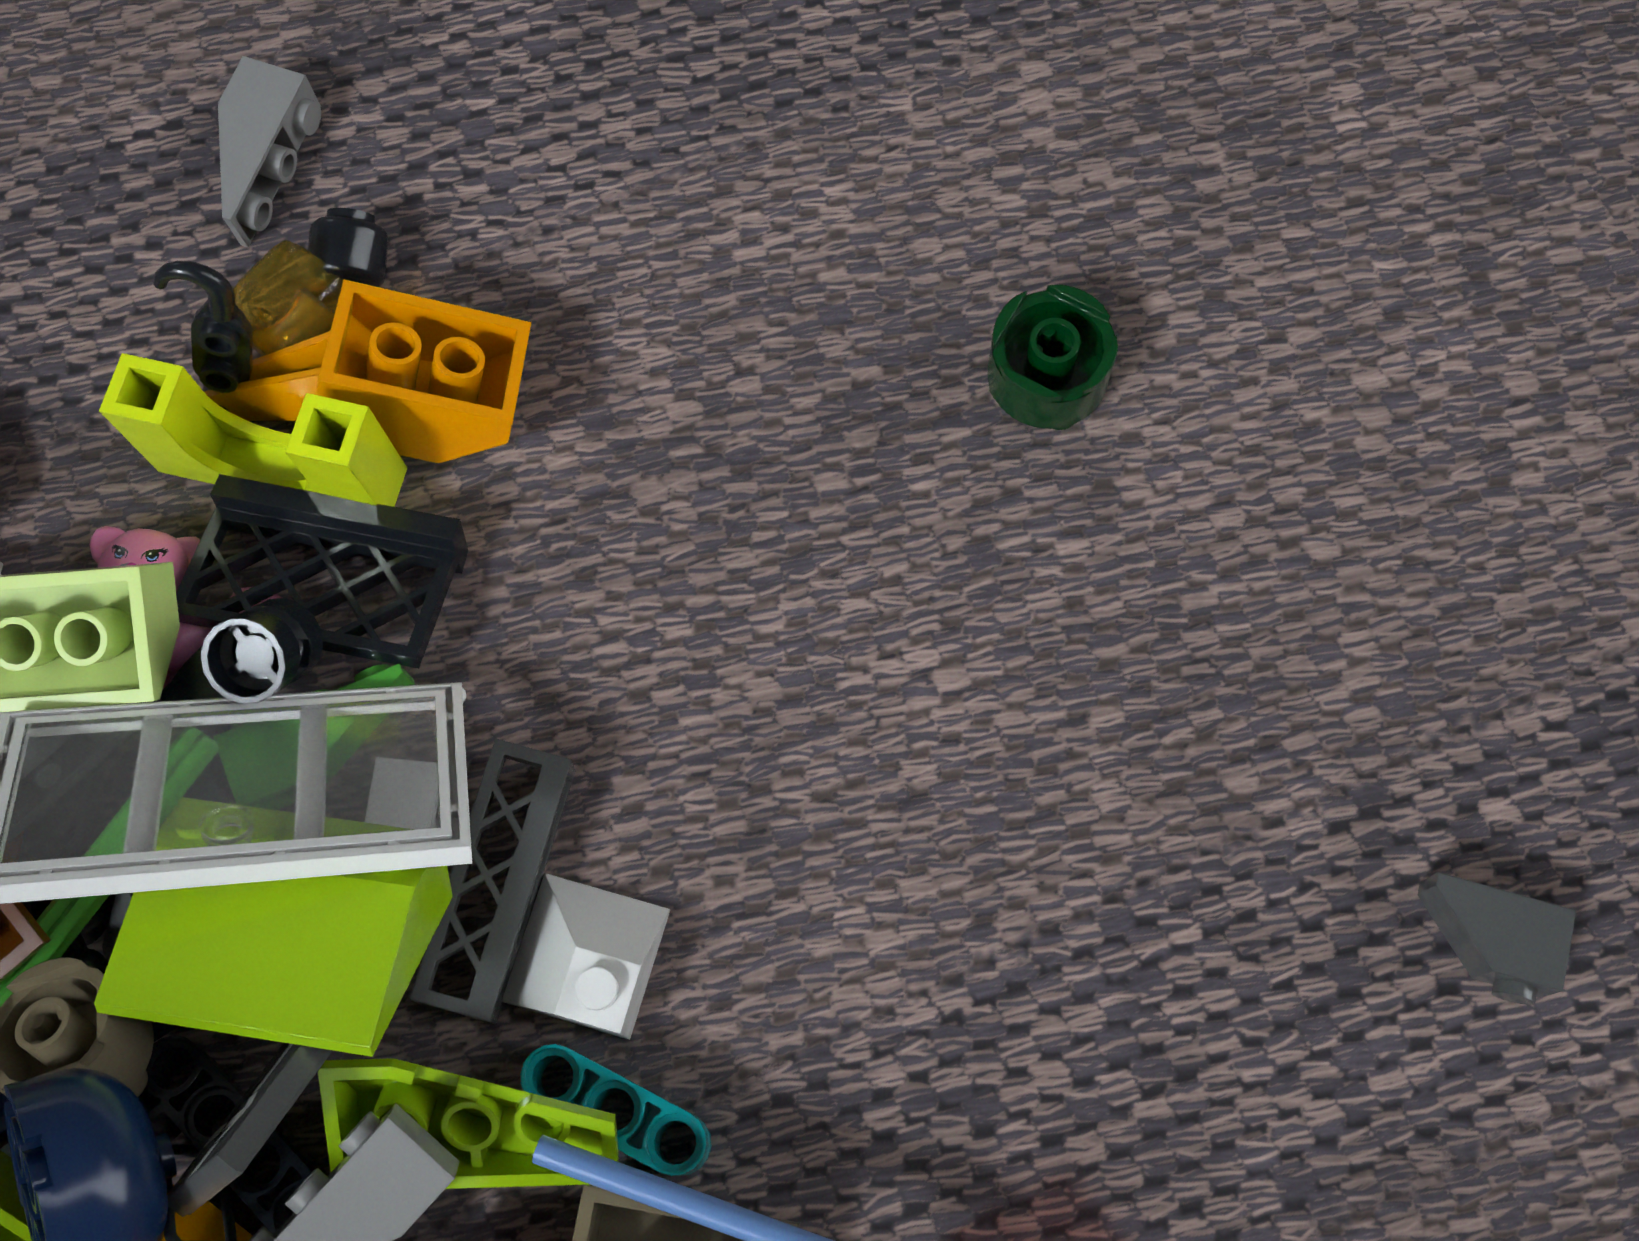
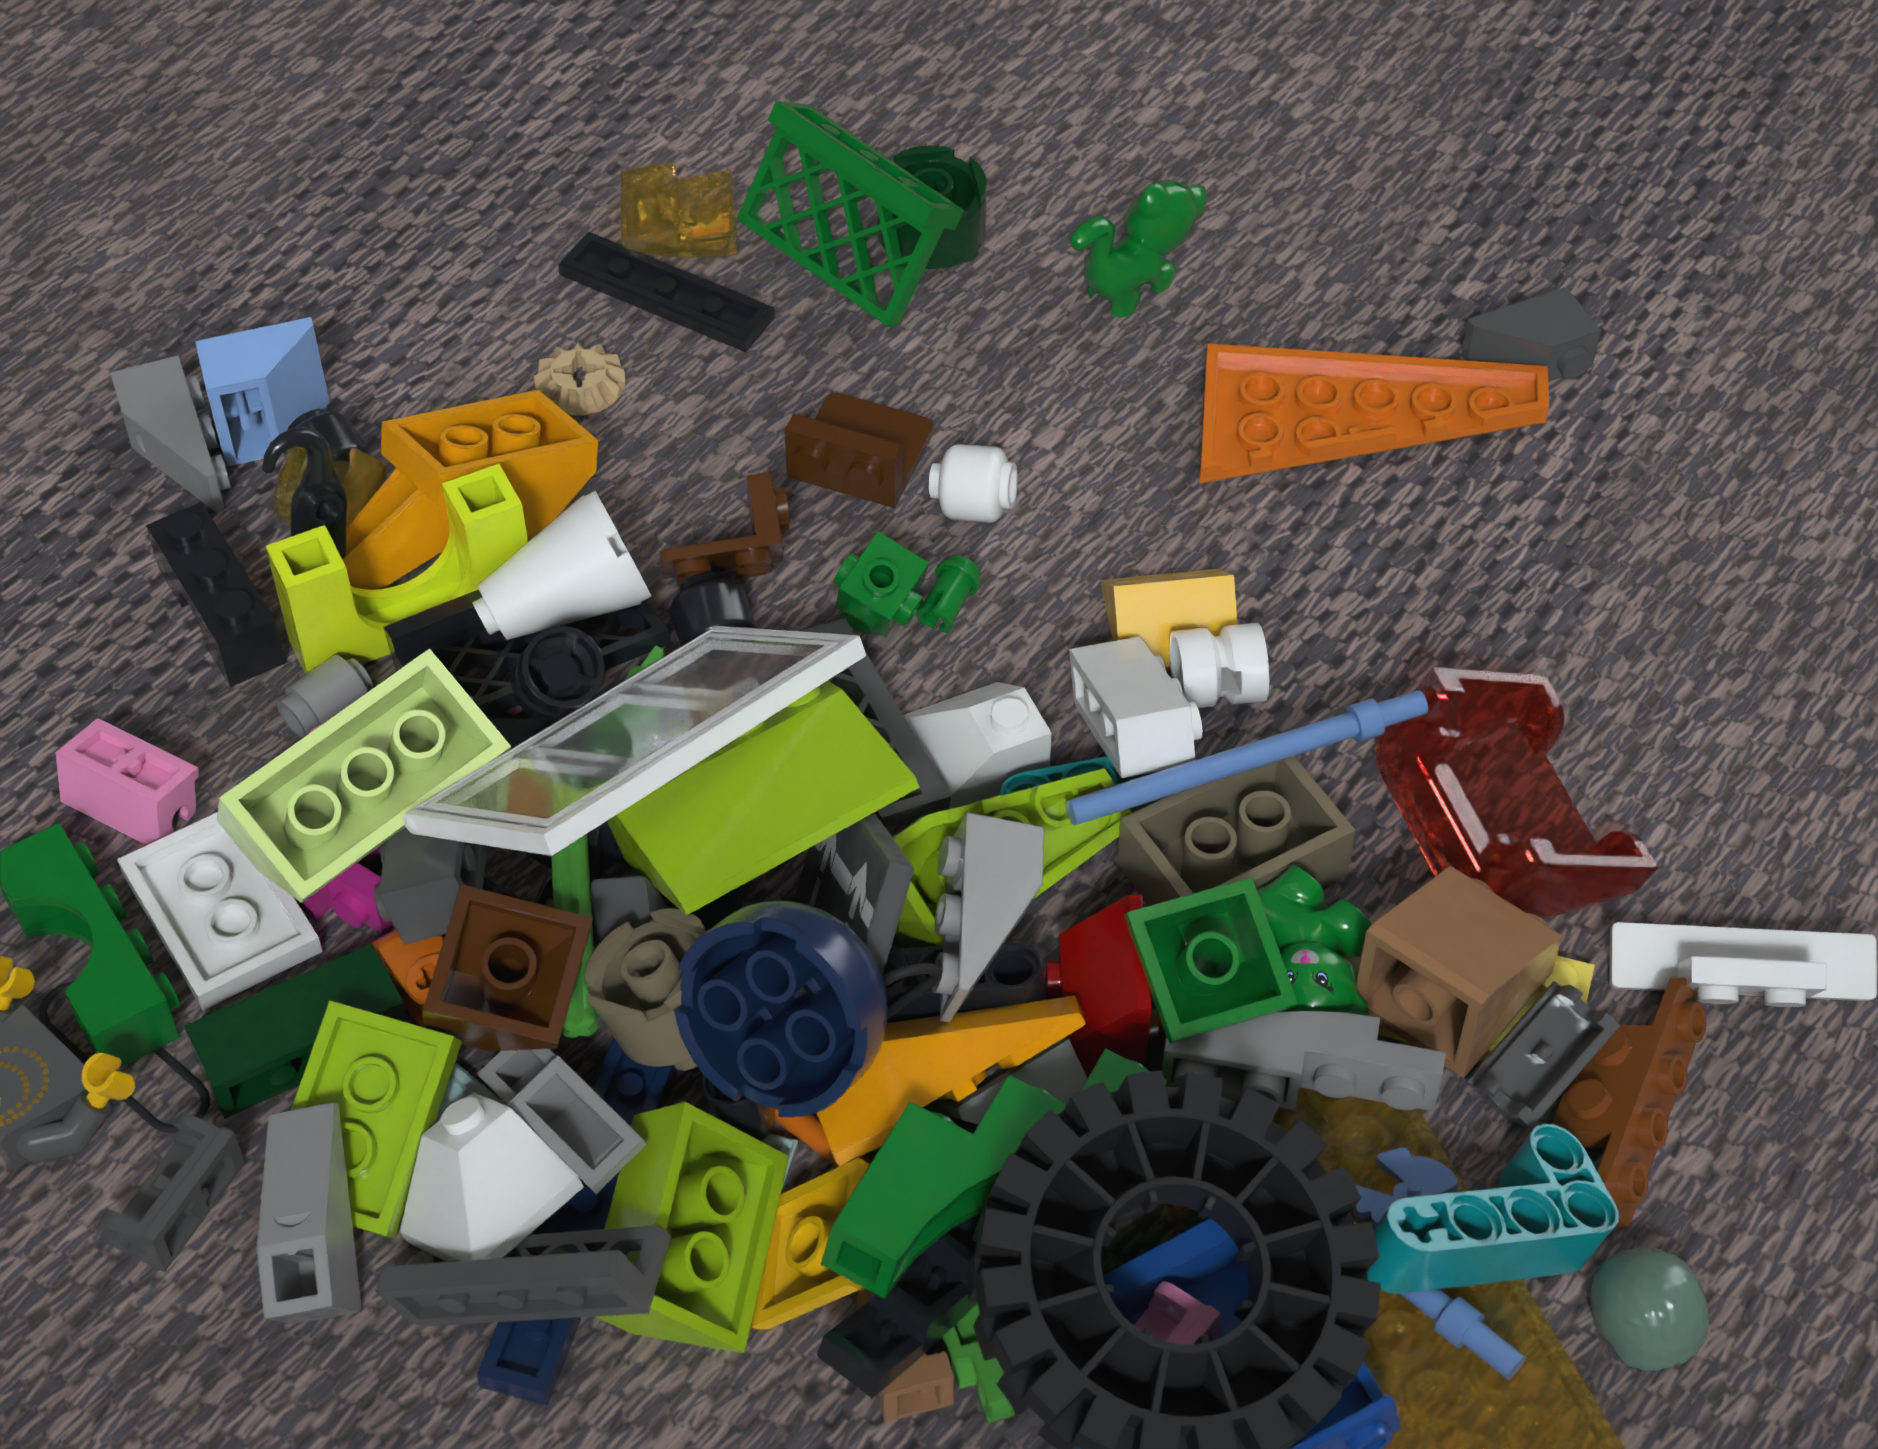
camera: 45 degrees left, 20 degrees down
none -> black arch [146,502,286,687]
none -> light blue slope [195,317,330,467]
none -> light grey brick [277,654,373,739]
none -> white cone [472,491,651,640]
none -> tan gear [534,341,626,416]
none -> black tile [558,231,775,352]
none -> clear yellow slope [621,162,738,258]
none -> reddish brown bracket [659,472,790,587]
none -> black head [670,572,757,667]
none -> green fence [736,101,964,327]
none -> reddish brown bracket [785,393,933,508]
none -> green brick [833,531,929,637]
none -> green pin [916,555,980,633]
none -> white head [929,444,1018,523]
none -> white brick [1069,636,1202,778]
none -> green animal [1070,180,1207,318]
none -> yellow slope [1101,569,1238,671]
none -> white wheel [1169,623,1269,708]
none -> orange wing [1199,343,1549,484]

